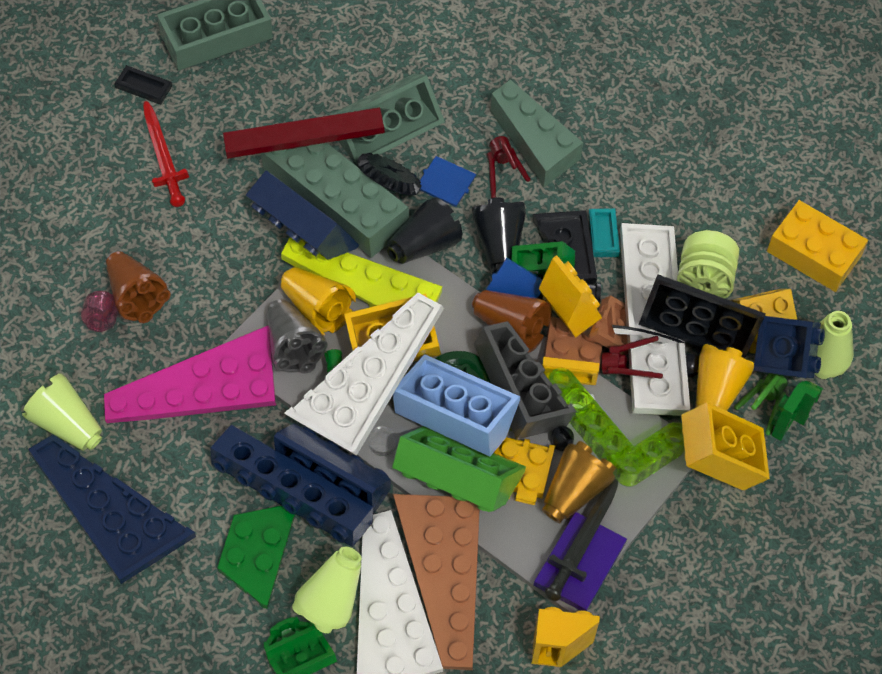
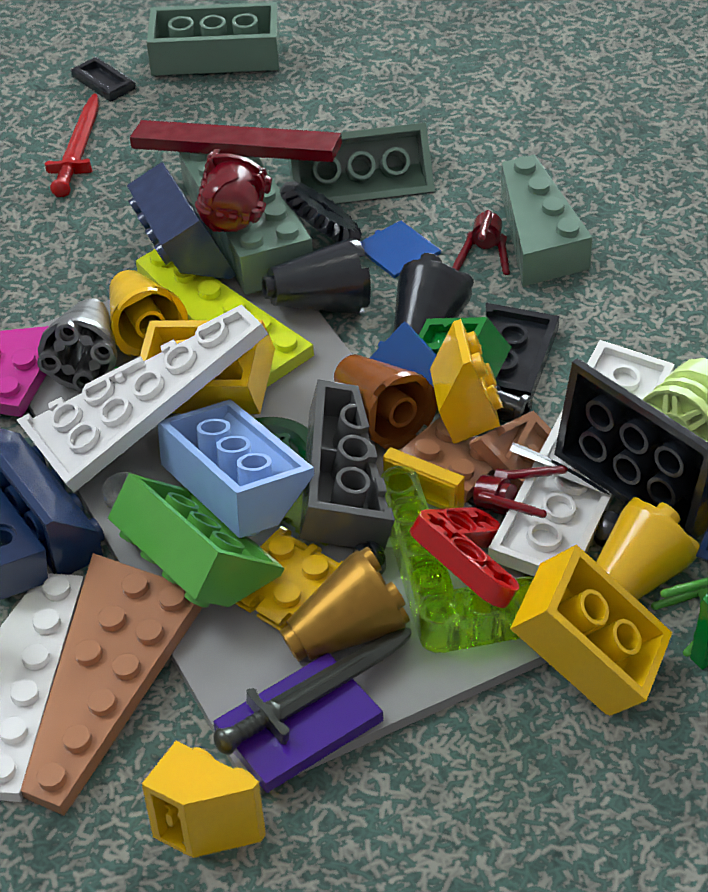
camera: 30 degrees right, 15 degrees down
teal tile [588,208,620,257] -> none
none -> dark red helmet [195,149,272,232]
none -> red beam [409,507,519,608]

